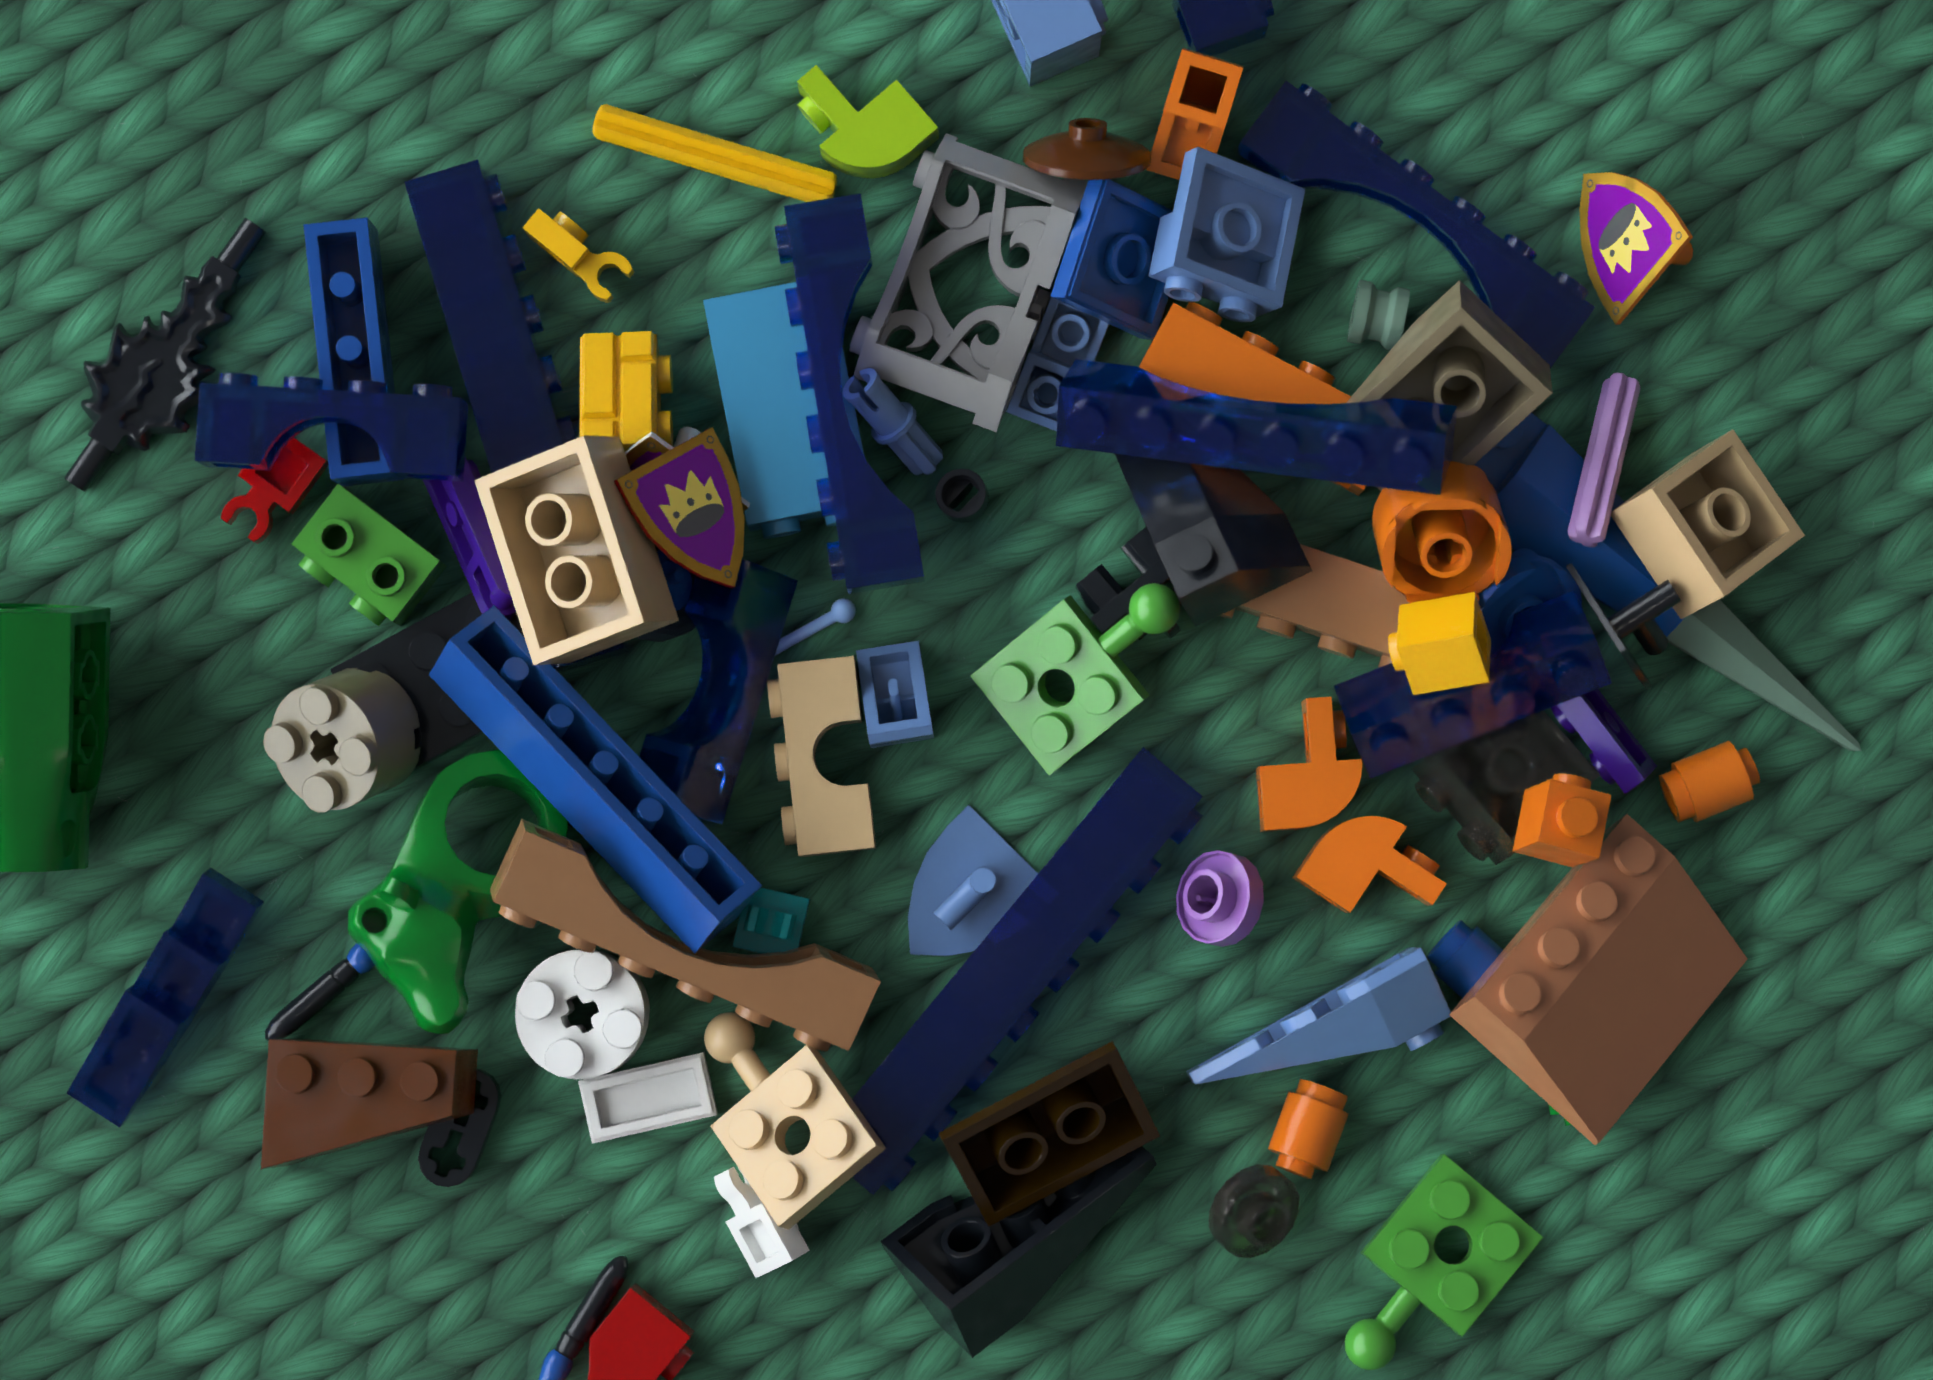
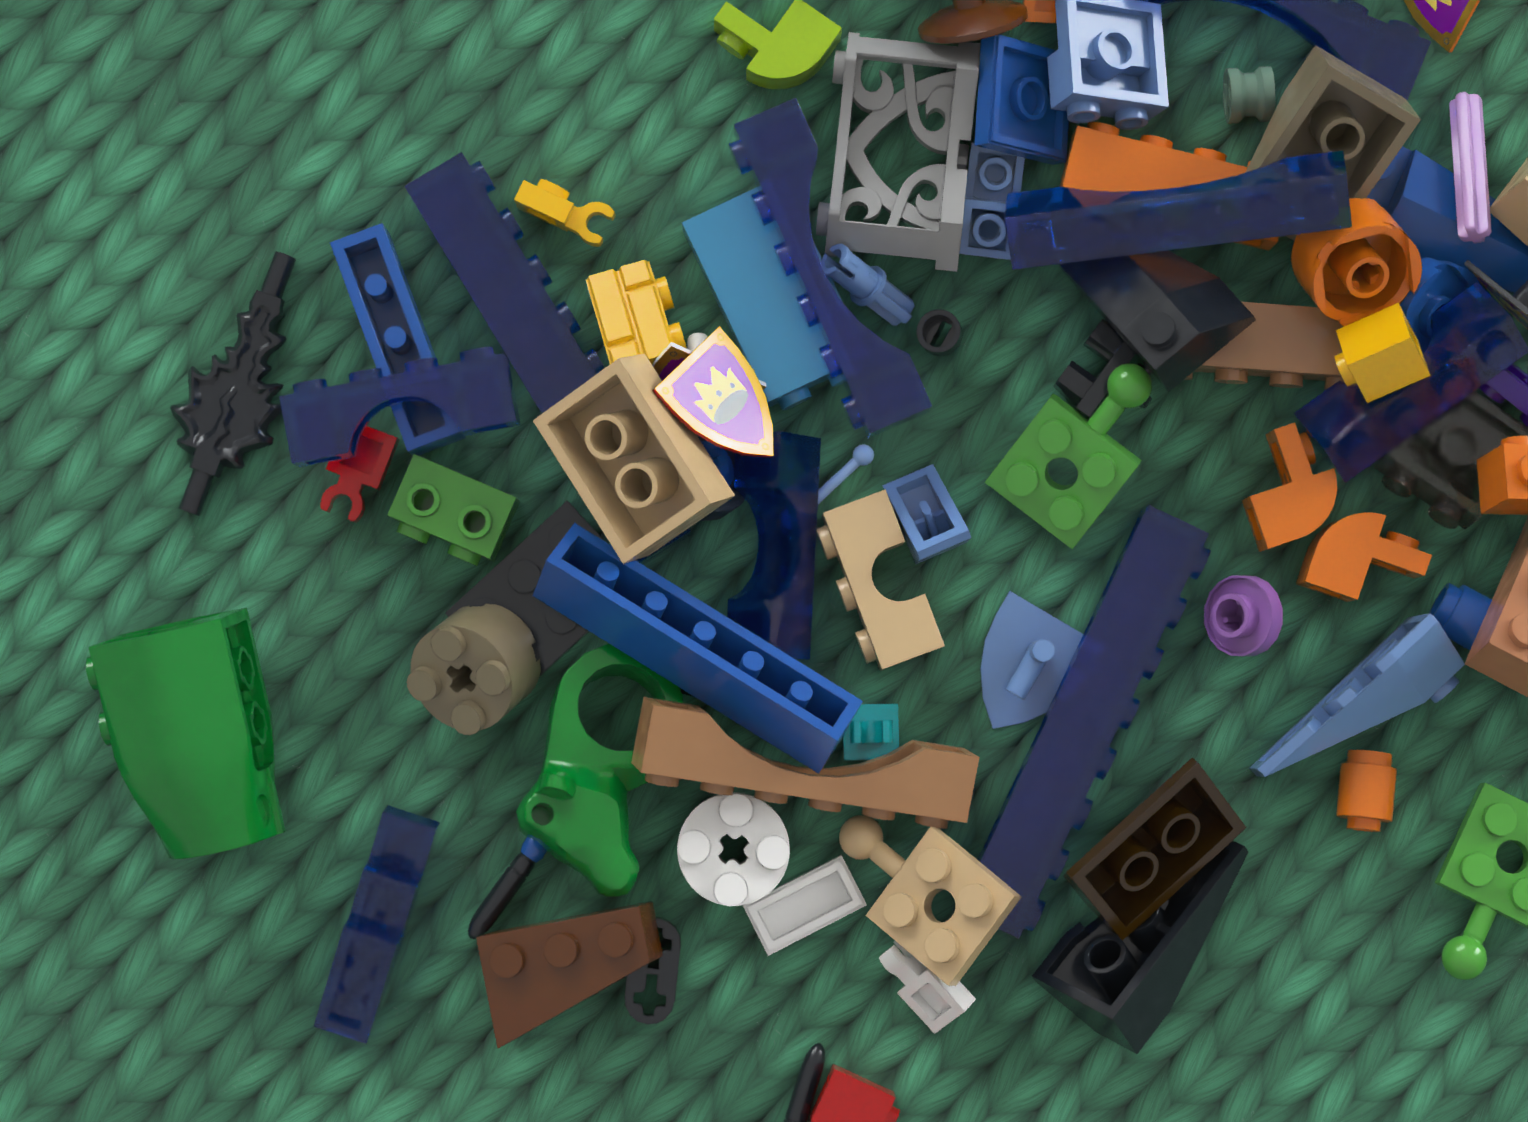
camera: 20 degrees left, 0 degrees up
dark purple plate [420,439,517,621] -> none
yellow axle [592,104,837,207] -> none
clear smoke plate [1209,1164,1300,1258] -> none

